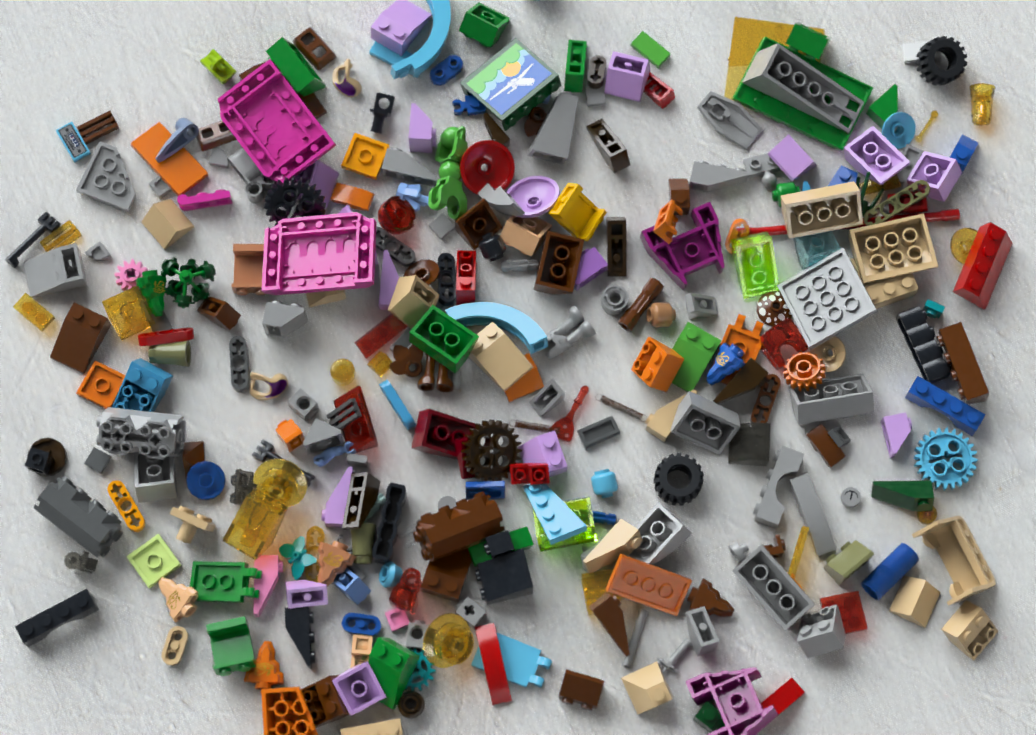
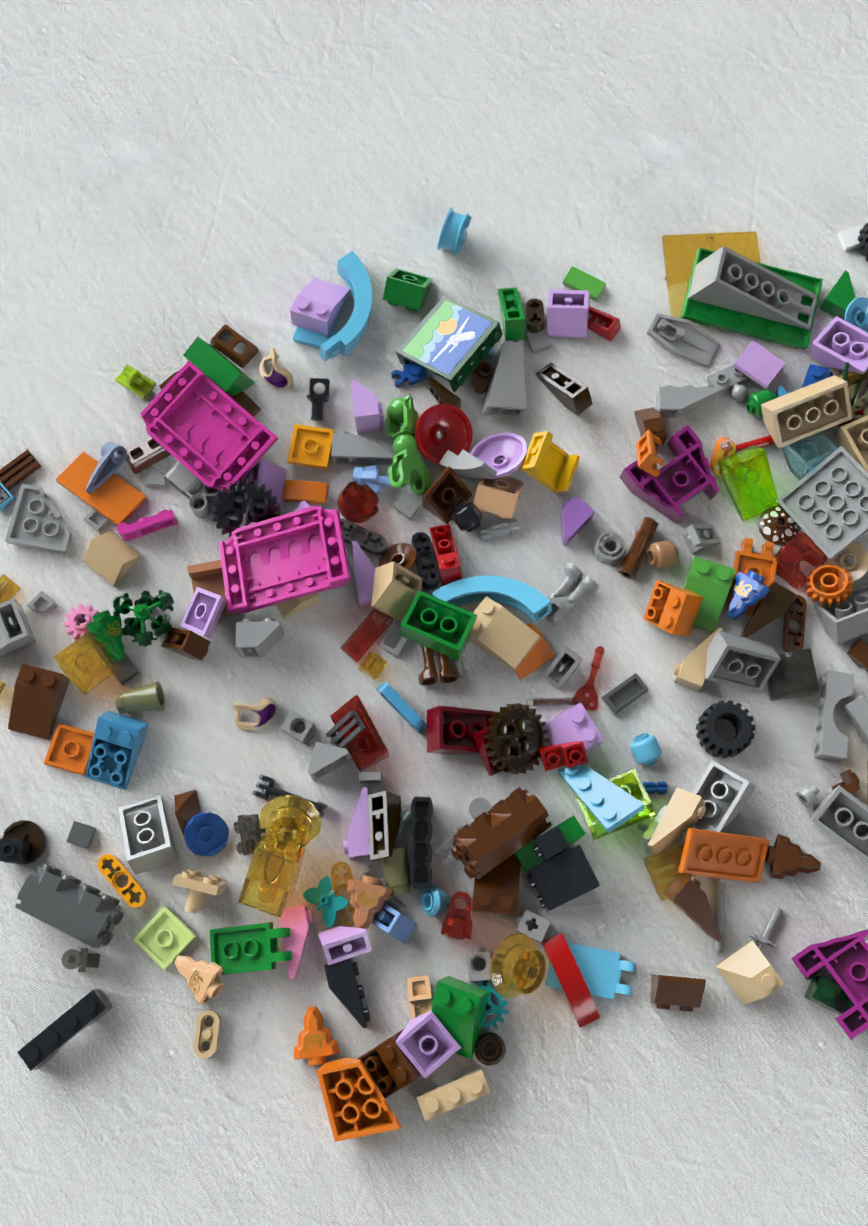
camera: 10 degrees left, 0 degrees up
light grey brick [96,407,186,460] -> none
red beam [138,327,194,346] -> none
green panel [206,616,256,676] -> none
dark grey beam [229,336,249,392] -> none
orange slope [275,419,305,453] -> none
light blue arm [313,441,356,467] -> none
clear yellow head [330,358,356,386] -> none
blue plate [342,613,381,636] -> none
bright pink tile [385,605,410,632] -> none
reddish brown plate [389,344,424,377] -> none
blue plate [430,55,463,86] -> none
blue tile [466,481,505,500] -> none
reddish brown slope [533,231,584,295] -> none
piece [595,394,647,422] -> none
dark brown slope [606,217,627,277] -> none
light grey slope [686,606,720,656] -> none
green slope [786,22,831,61] -> none
none -> lavender slope [180,587,227,638]

